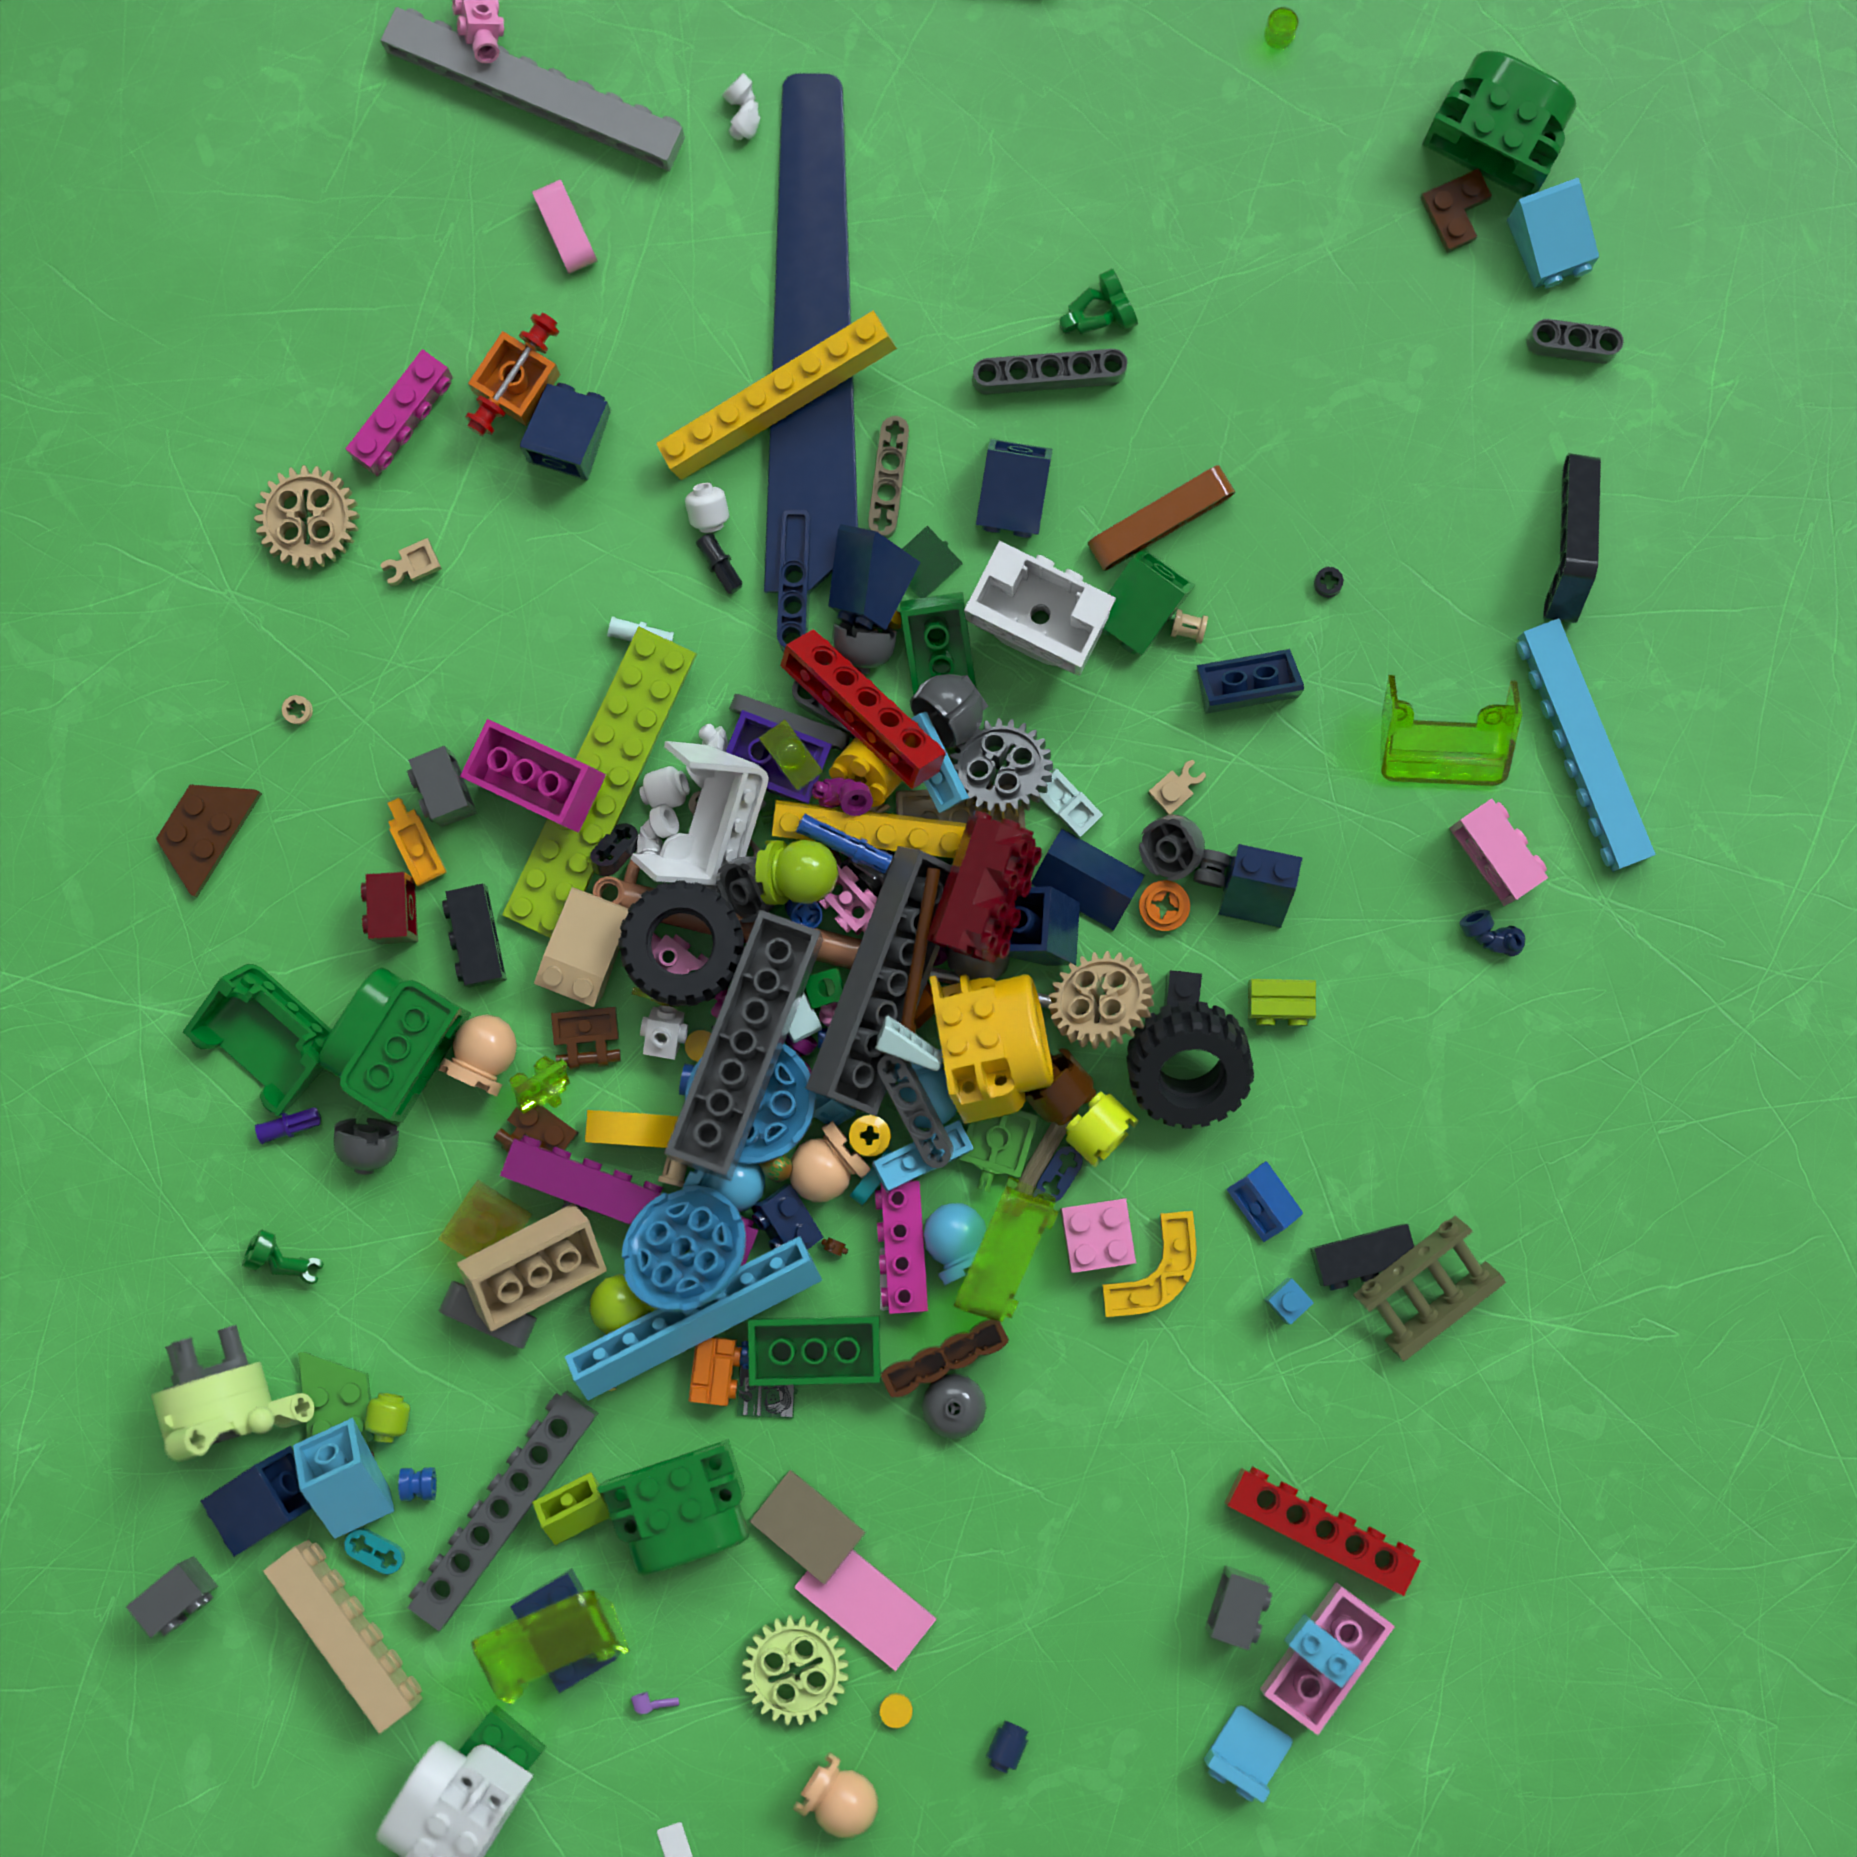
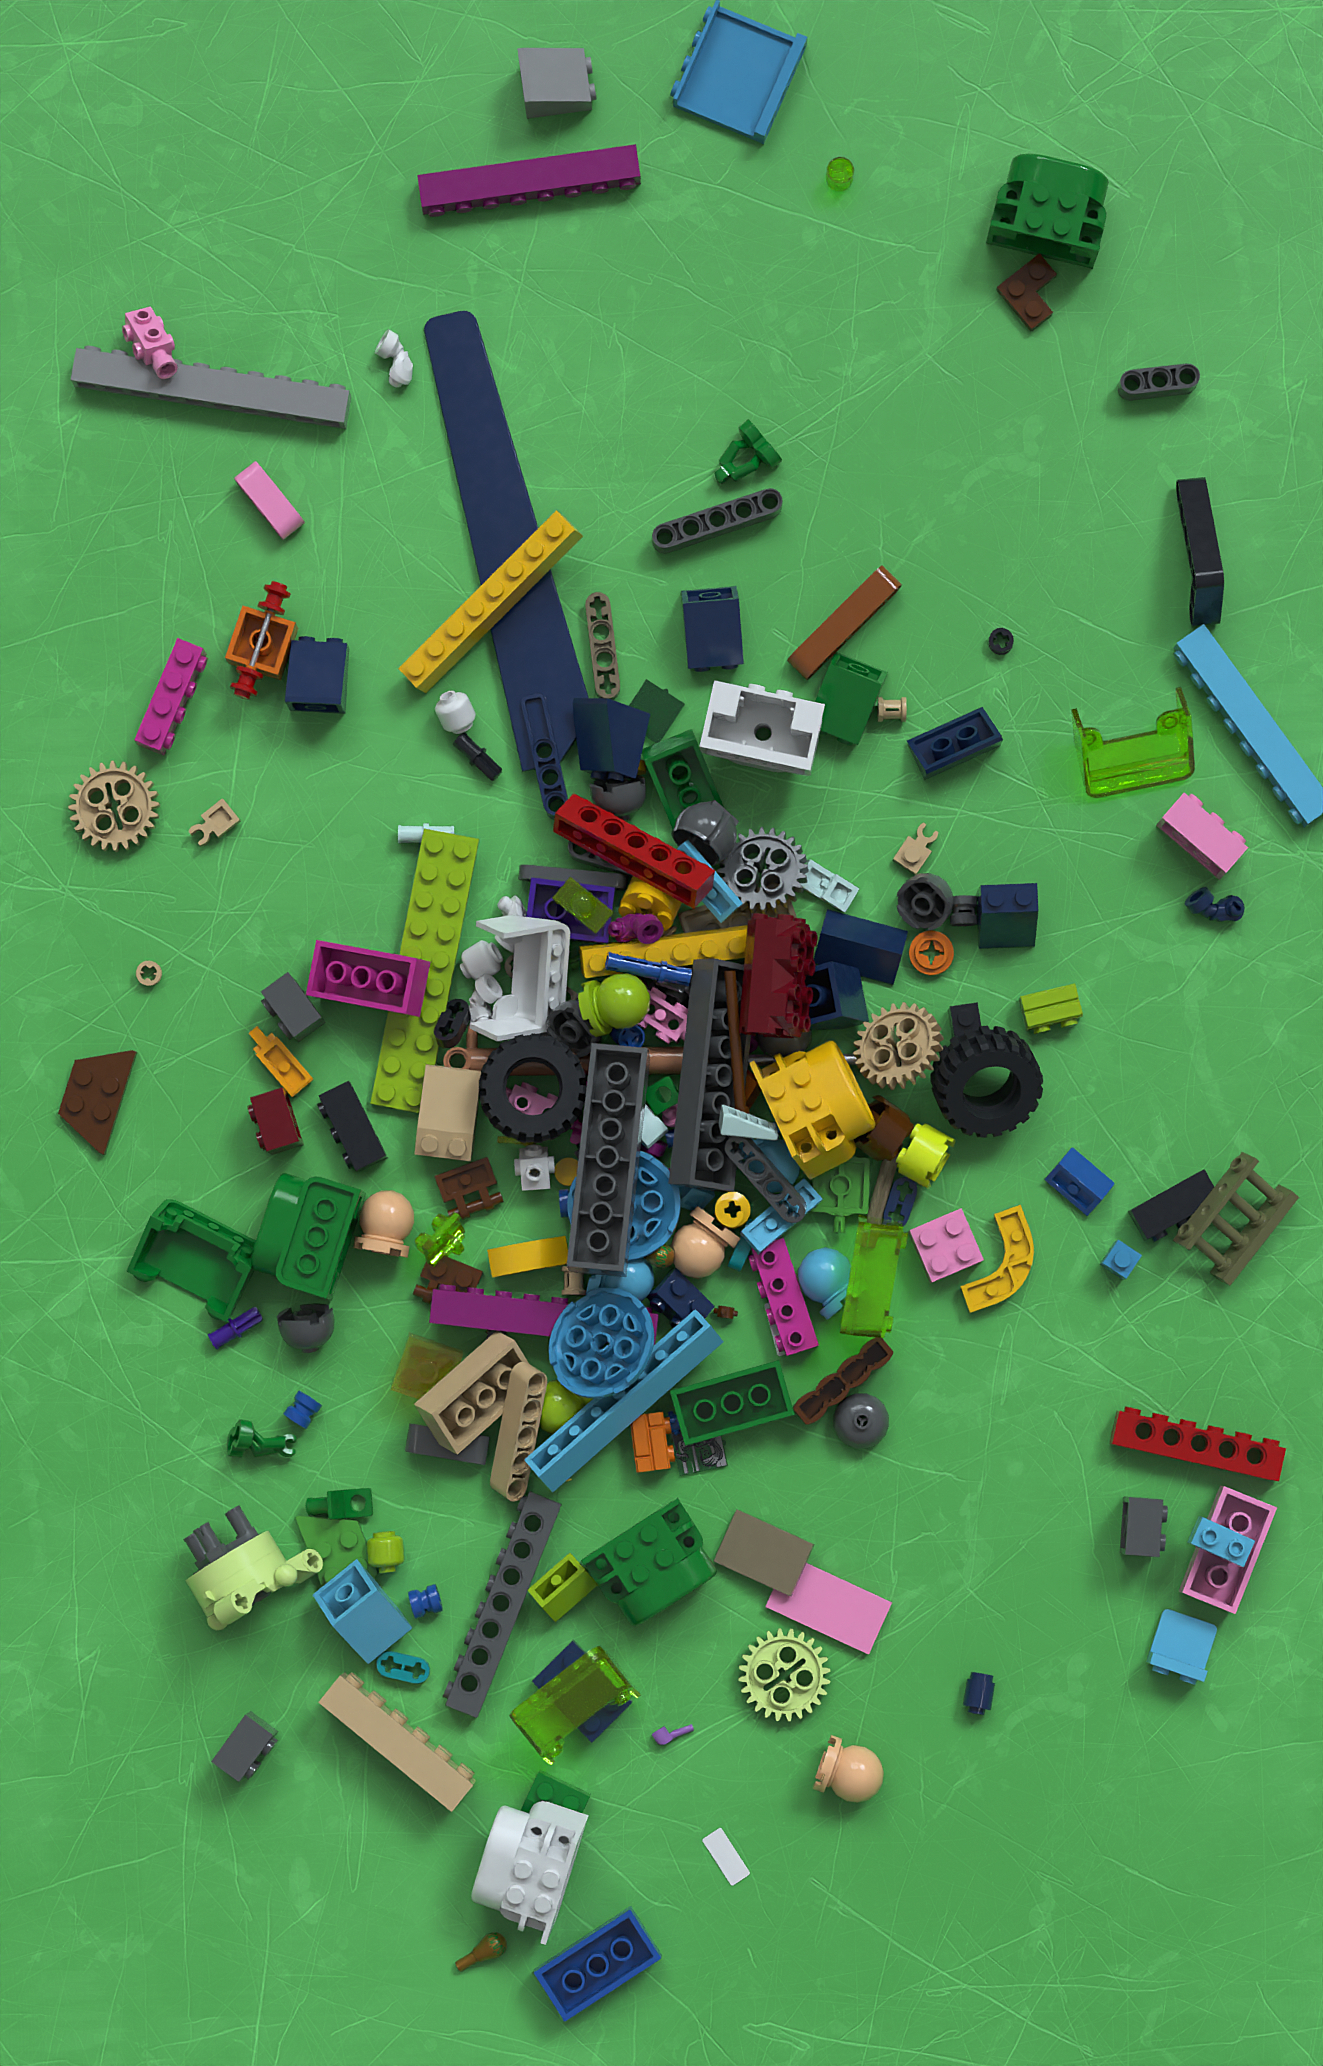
camera: 10 degrees left, 0 degrees up
dark blue slope [201,1446,312,1557] -> none
yellow tile [880,1693,913,1728] -> none
medium azure slope [1507,178,1599,288] -> none
none -> blue wheel [283,1390,322,1429]
none -> green bracket [306,1488,373,1520]
none -> tan beam [490,1362,547,1502]

